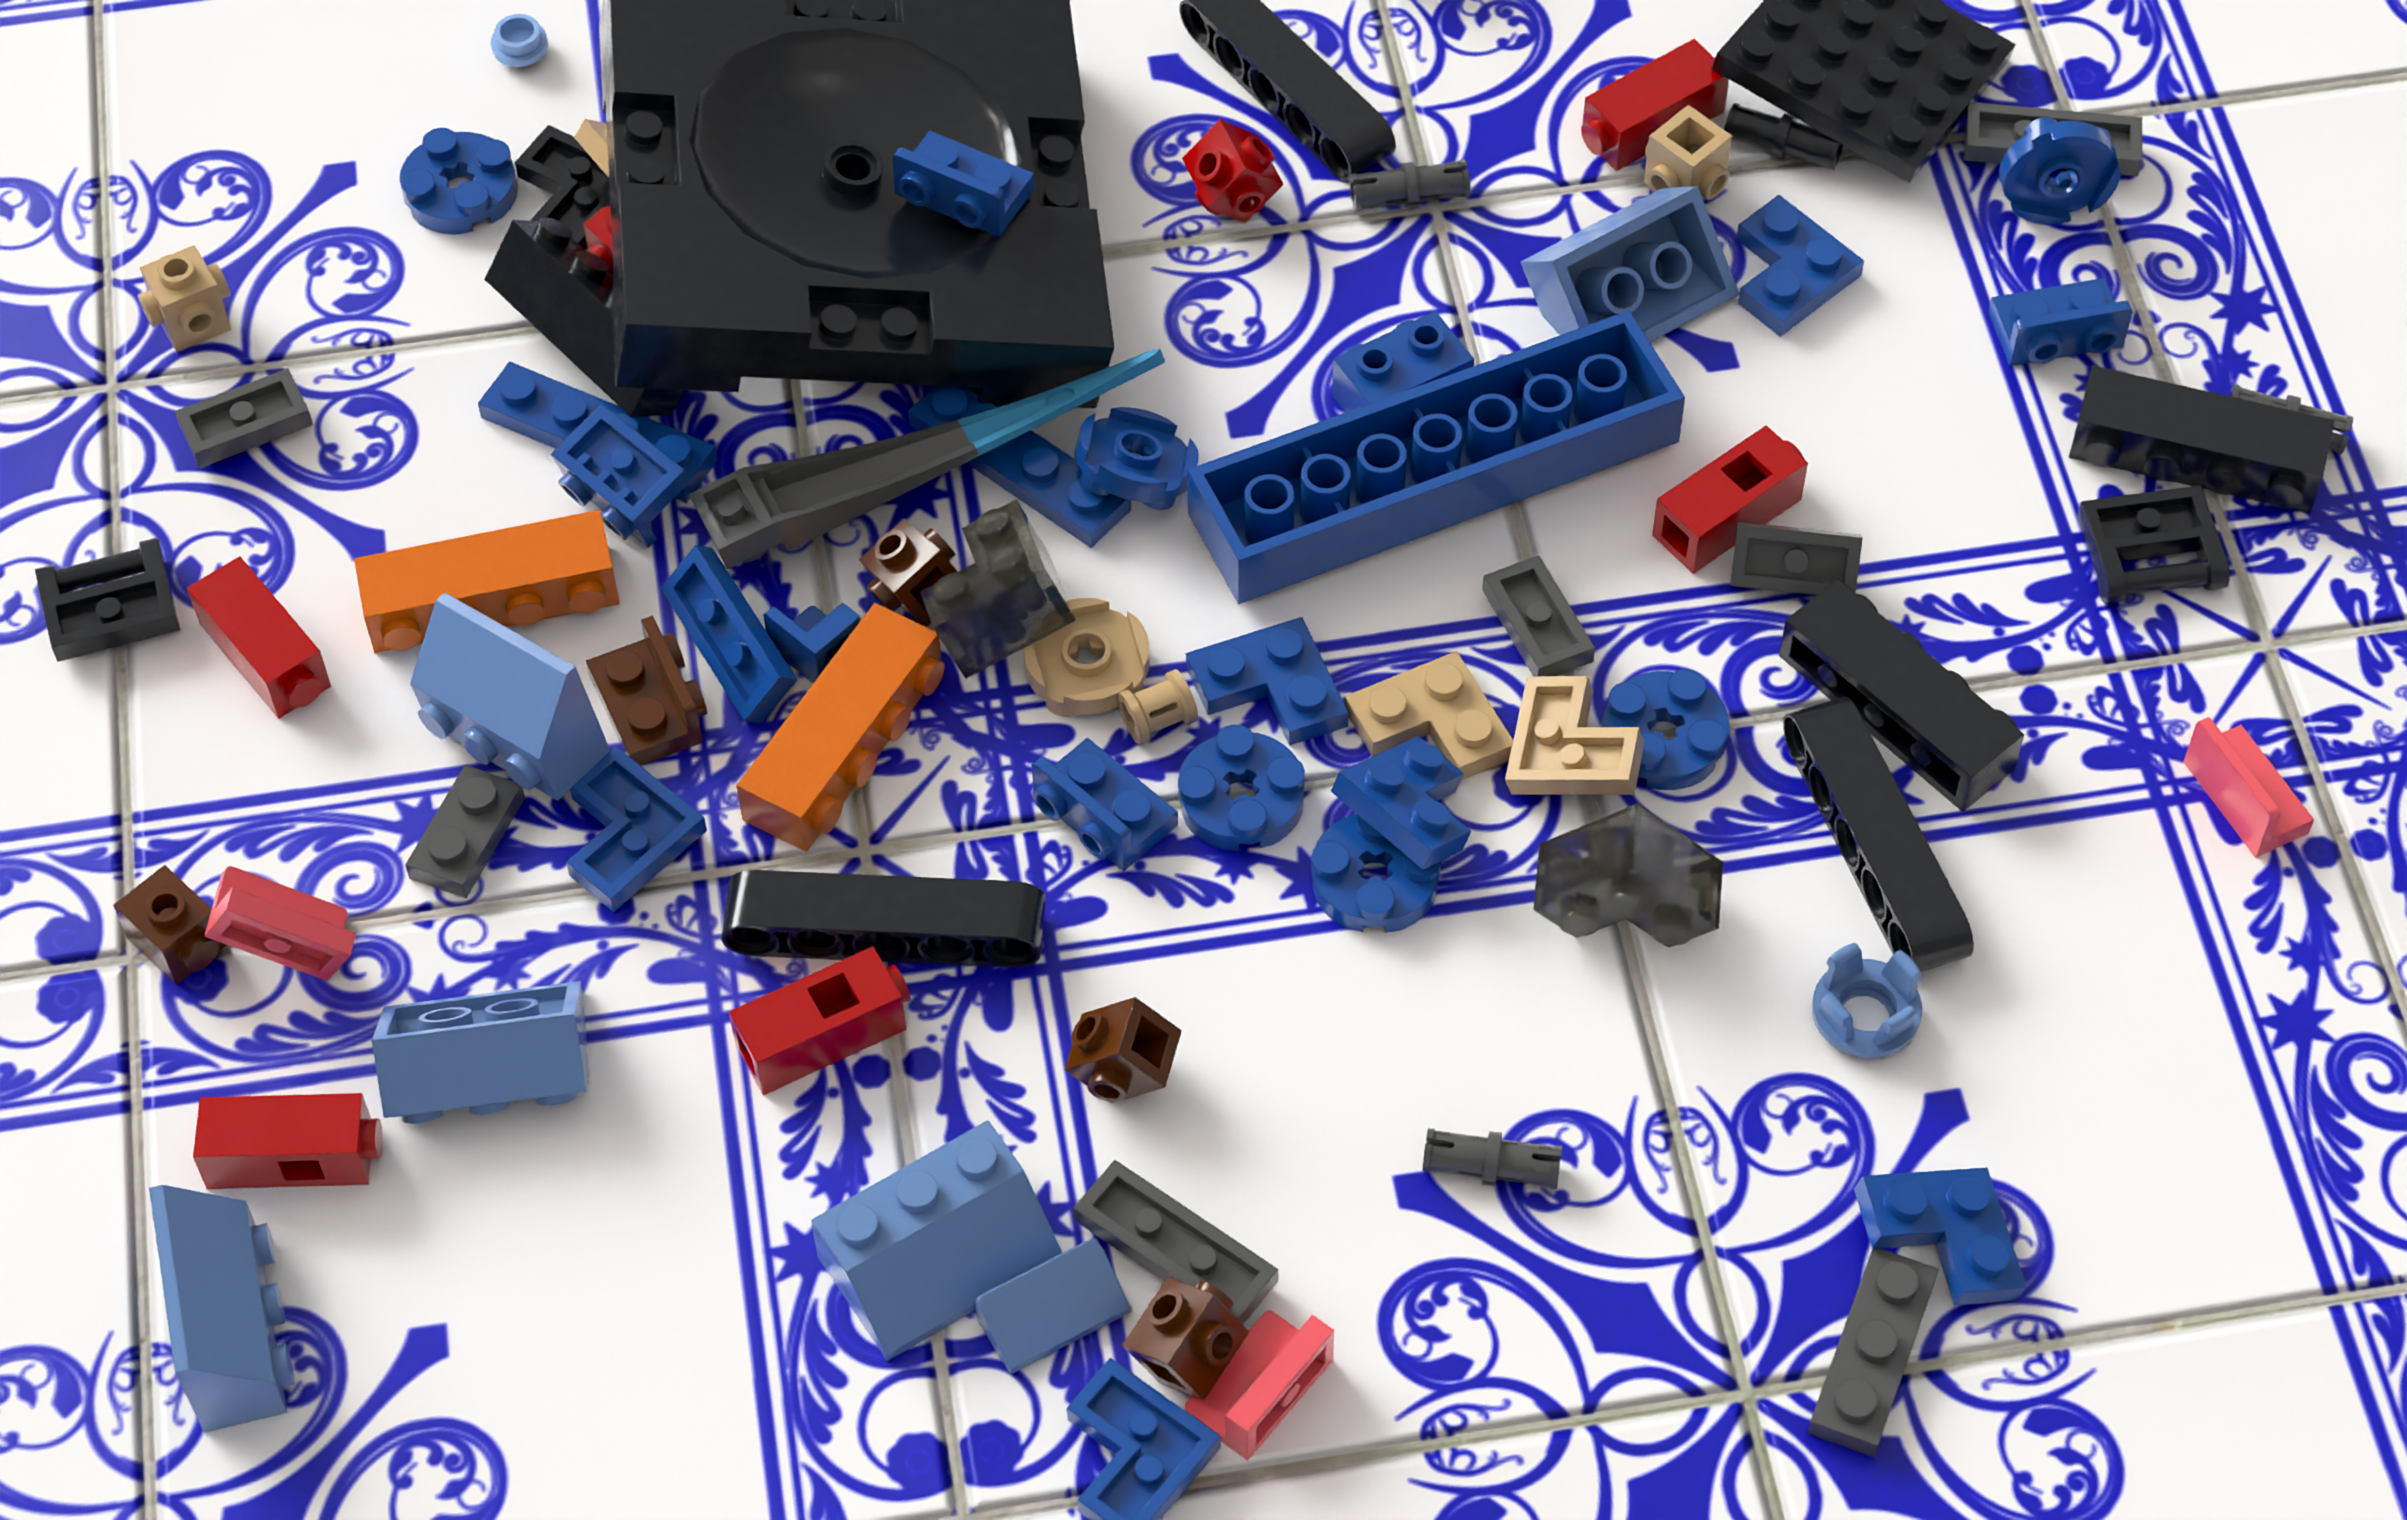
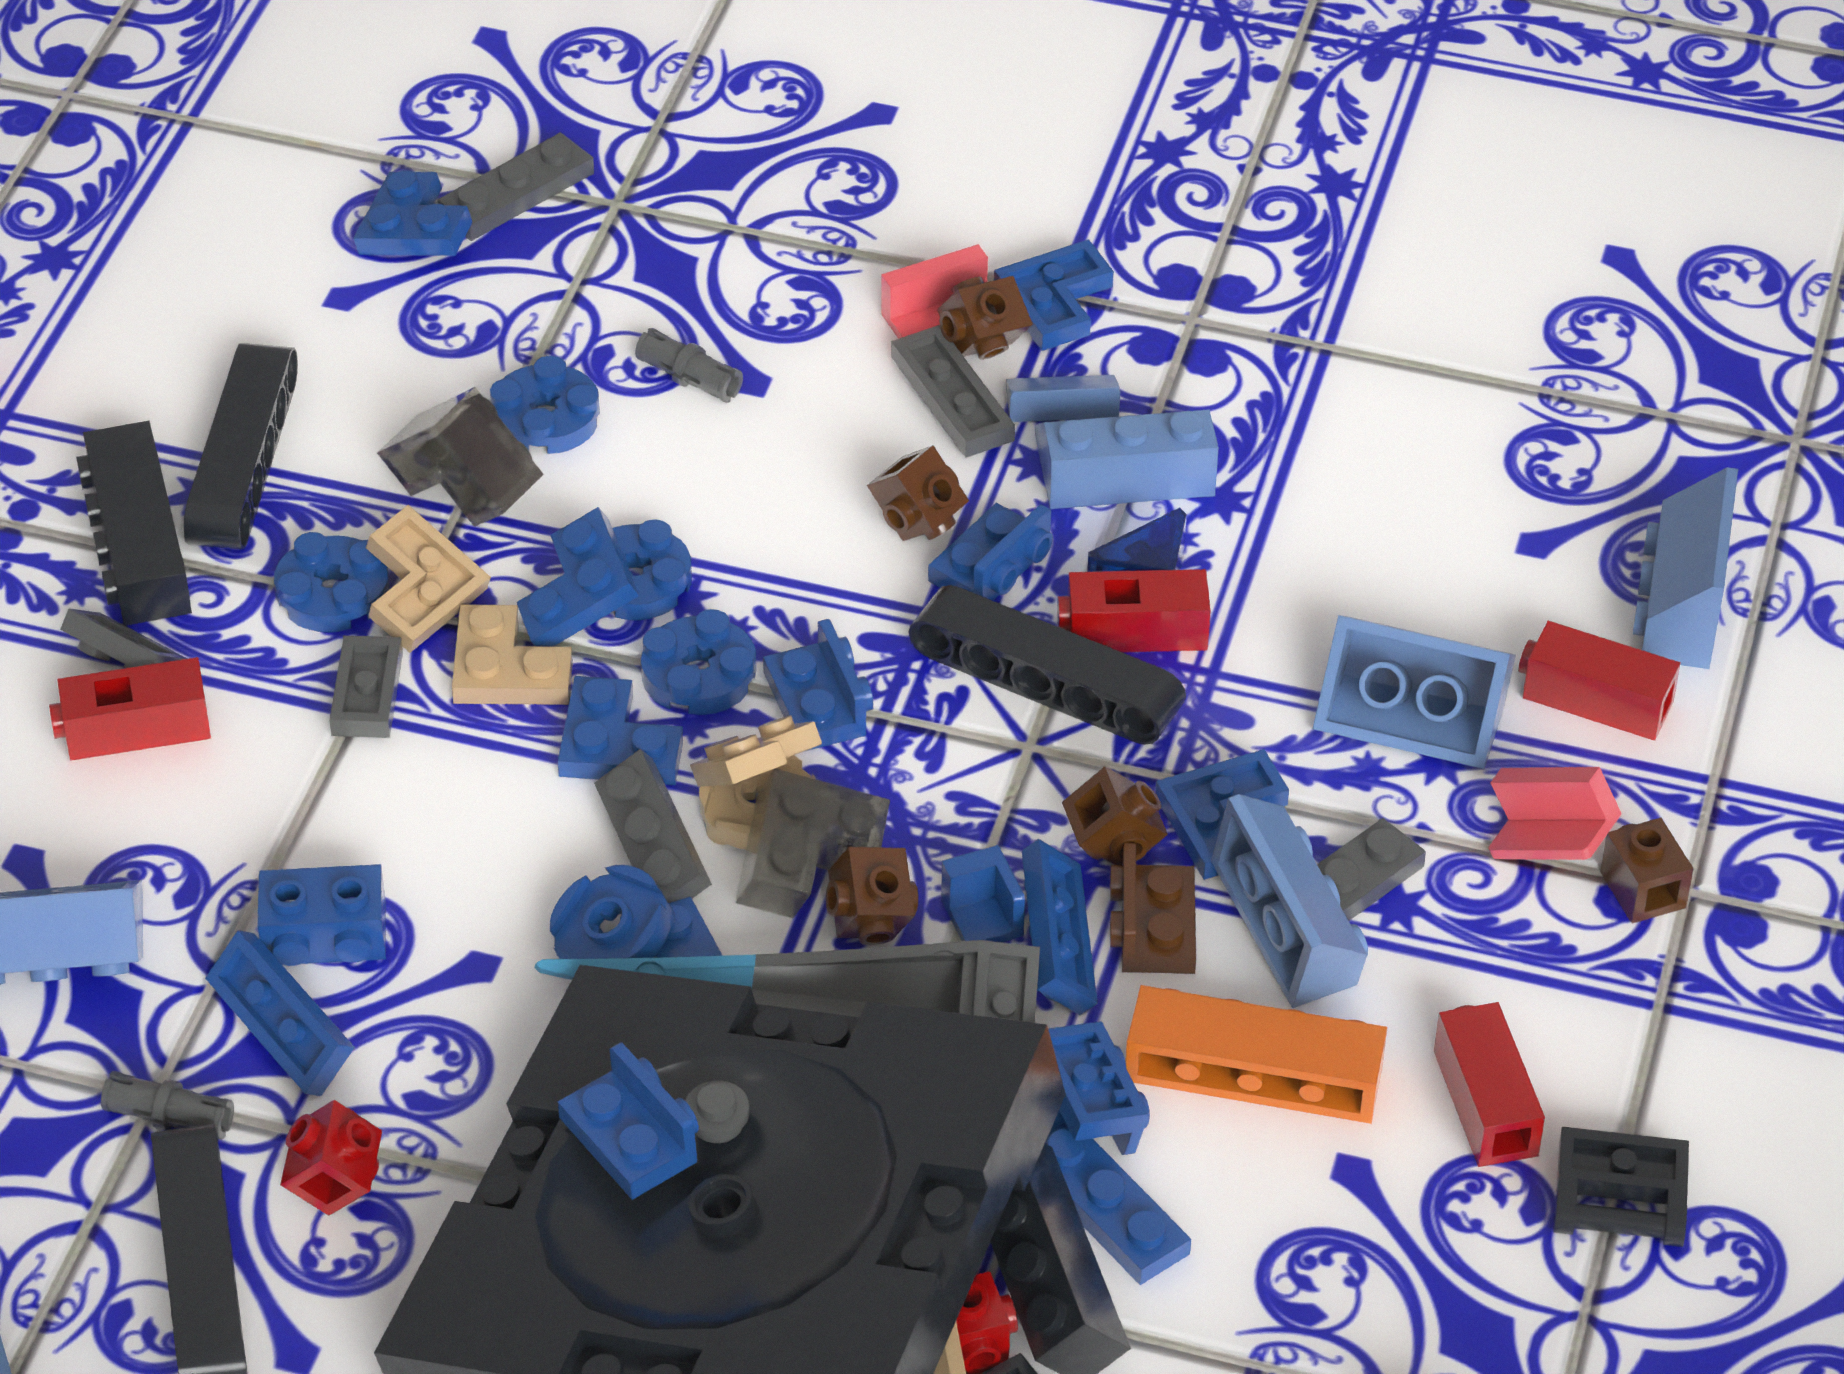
camera: 155 degrees left, 10 degrees down
dark grey plate [174,368,313,469] -> none
orange brick [736,603,945,852] -> none
tan bush [1117,669,1198,745] -> none
blue brick [1187,311,1685,605] -> none
medium blue piece [1812,942,1922,1058] -> none
none -> blue plate [205,930,355,1096]
none -> blue plate [490,356,600,454]
none -> dark grey plate [594,749,712,903]
none -> dark grey plate [685,1081,750,1143]
none -> tan plate [690,715,822,787]
none -> blue bracket [928,503,1053,601]
none -> reddish brown brick [1062,766,1168,865]
none -> clear blue slope [1087,507,1187,572]

